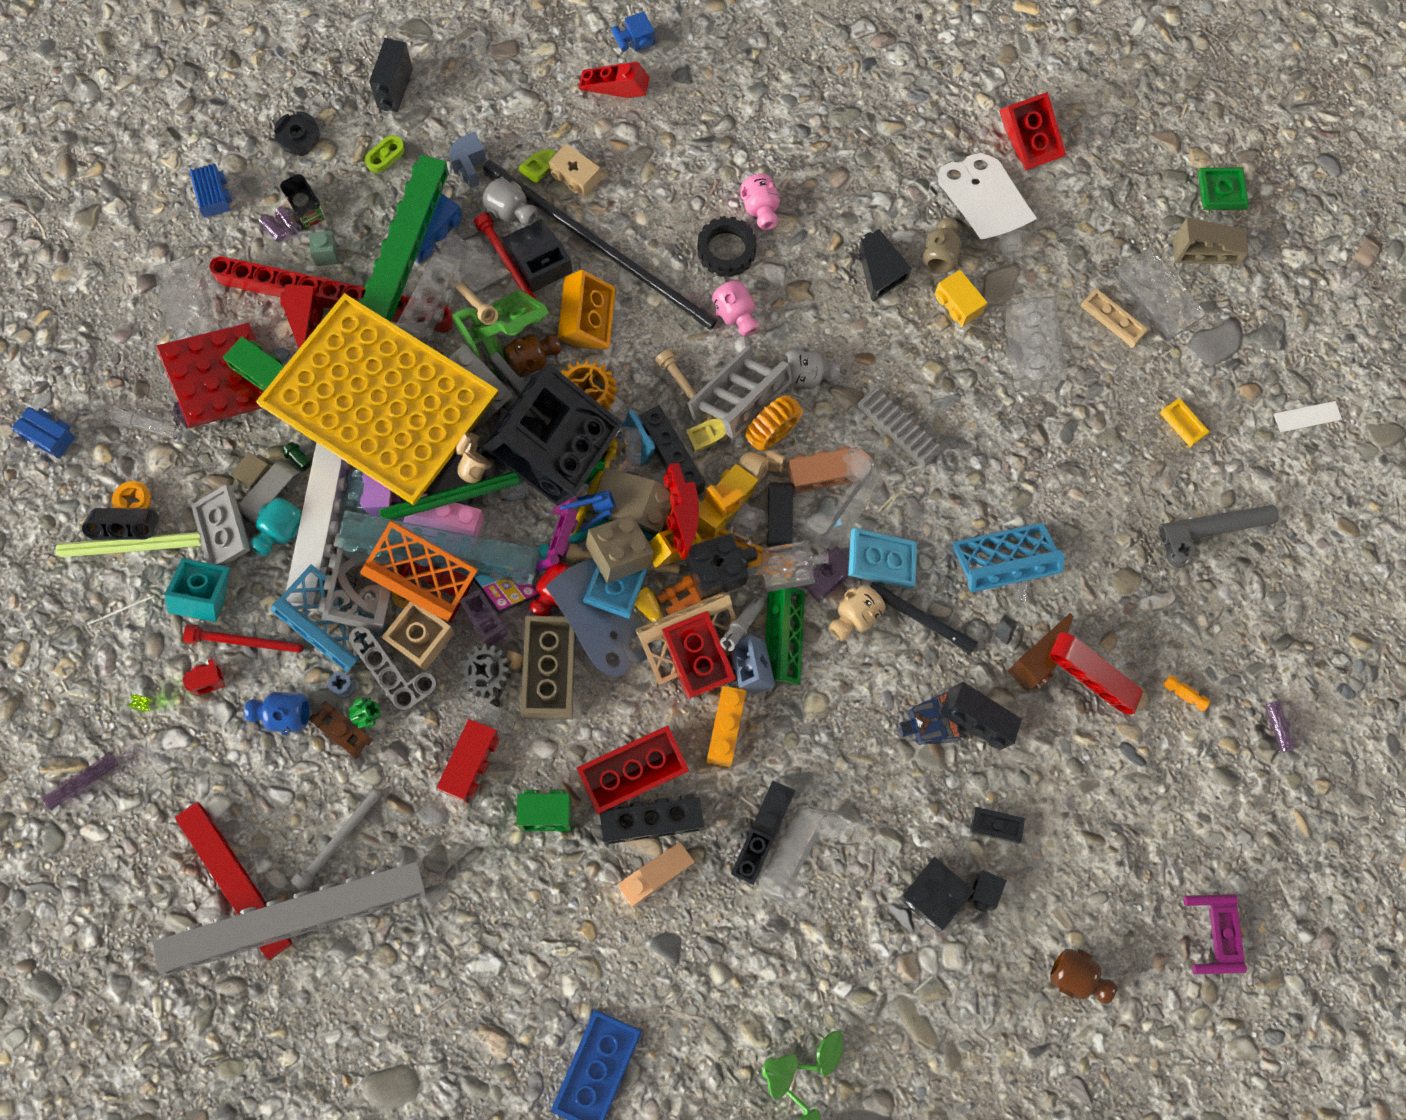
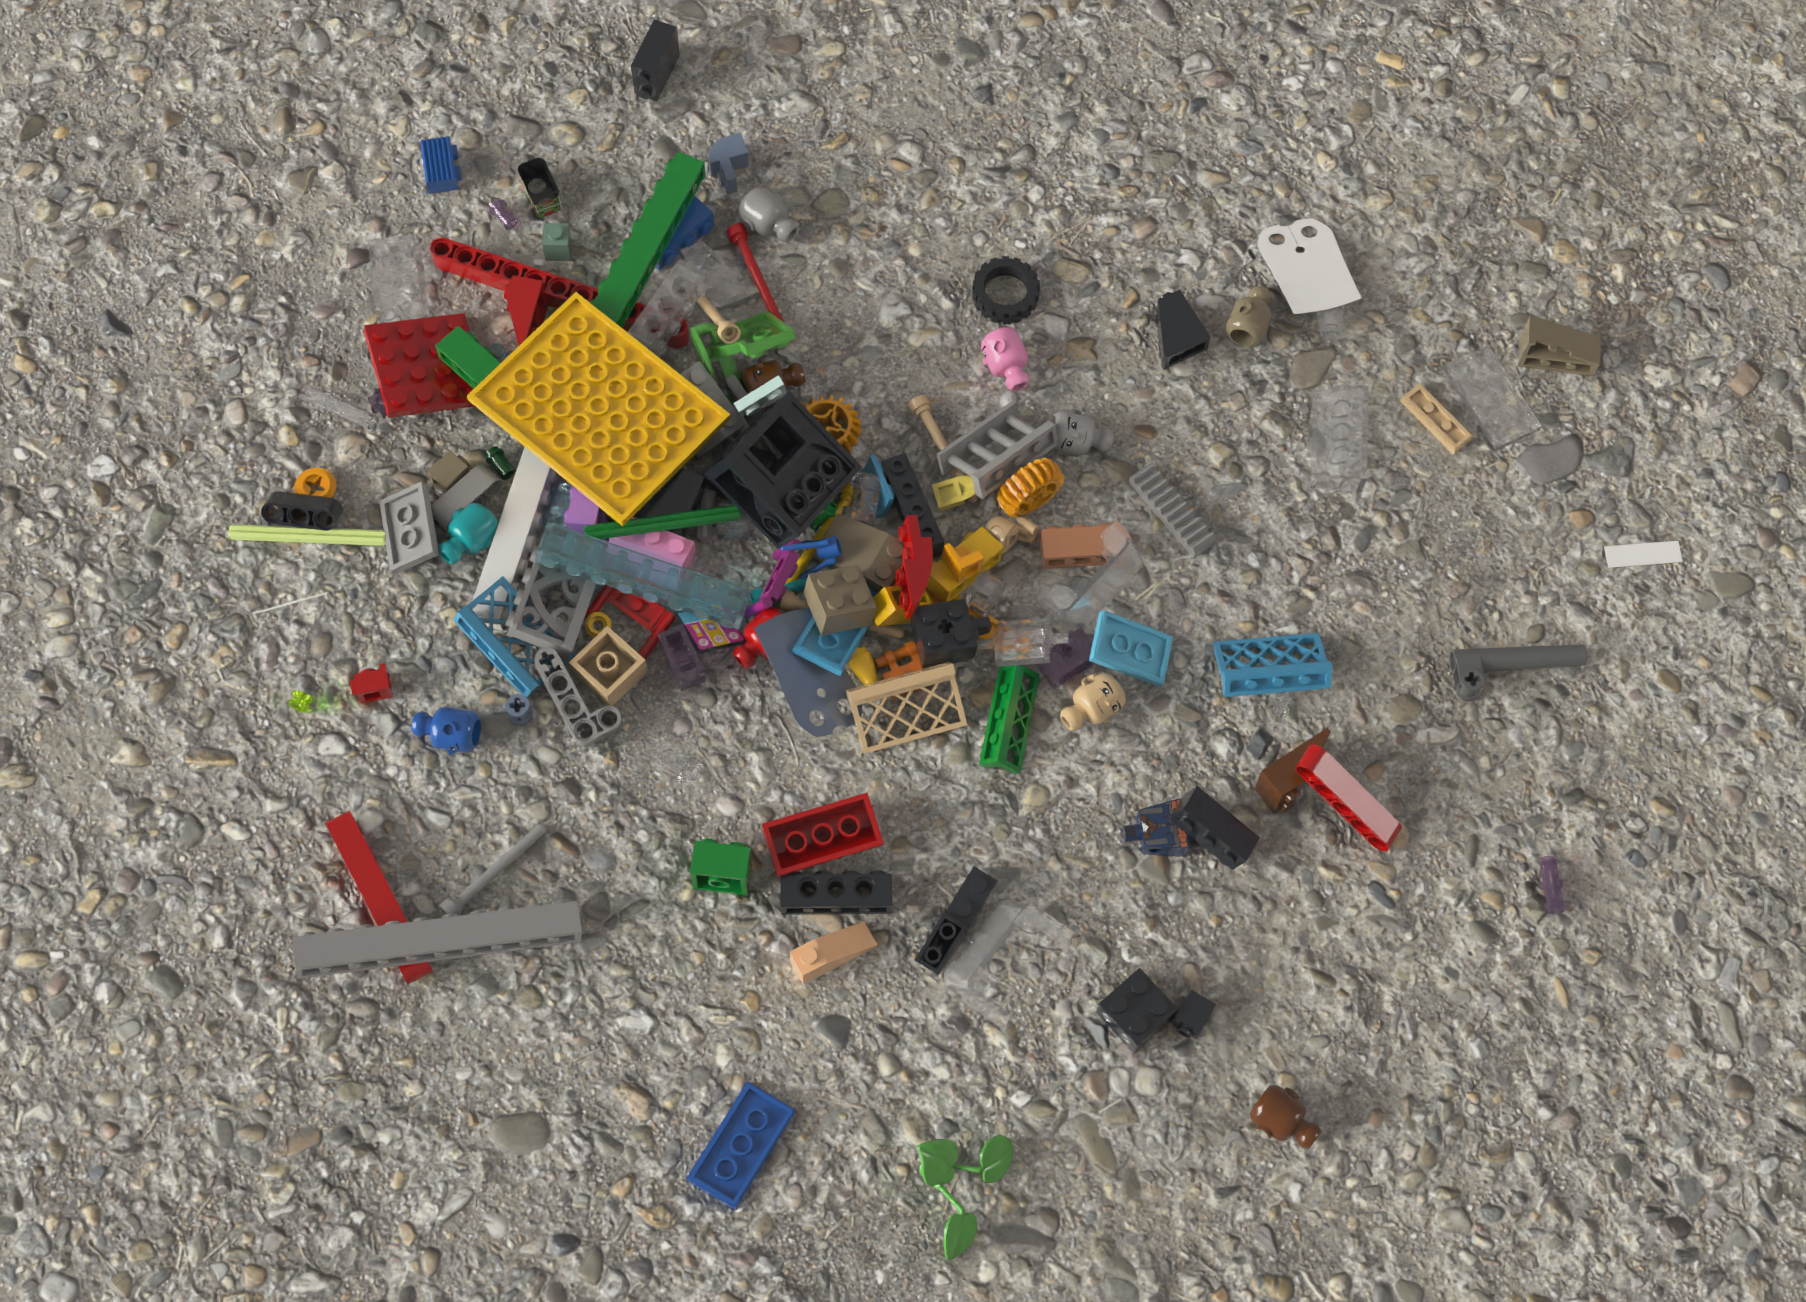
camera: 10 degrees right, 5 degrees down
blue brick [12,407,75,459] -> none
clear purple pin [42,752,119,810] -> none
teal slope [164,558,230,622] -> none
red piece [183,623,304,653] -> none
black plate [274,111,321,156] -> none
clear purple pin [275,205,302,235] -> none
reddish brown plate [308,701,373,760] -> none
green gear [348,697,380,729] -> none
orange fence [360,520,478,622] -> none
lime plate [365,135,405,173] -> none
red brick [436,719,500,803] -> none
tan piece [456,433,492,483] -> none
dark grey gear [459,644,513,699] -> none
black piece [483,159,718,330] -> none
tan hinge [490,650,523,709] -> none
black slope [502,219,573,292] -> none
lime plate [519,149,555,183] -> none
dark tan brick [521,616,576,720] -> none
tan brick [549,144,601,197] -> none
light orange slope [558,270,616,350] -> none
red slope [578,61,650,98] -> none
blue brick [611,11,655,52] -> none
red slope [662,611,736,700] -> none
light orange brick [707,685,746,768] -> none
light grey pin [720,596,766,651] -> none
sand blue brick [730,635,775,695] -> none
bright pink piece [740,173,780,230] -> none
black beam [767,482,793,549] -> none
black piece [870,581,978,654] -> none
yellow brick [935,270,987,327] -> none
black plate [970,807,1025,844] -> none
red slope [999,92,1066,170] -> none
yellow tile [1160,397,1210,447] -> none
light orange axle [1163,675,1211,711] -> none
magenta plate [1184,894,1247,975] -> none
green plate [1198,167,1249,210] -> none
none -> light aqua wing [734,375,786,417]

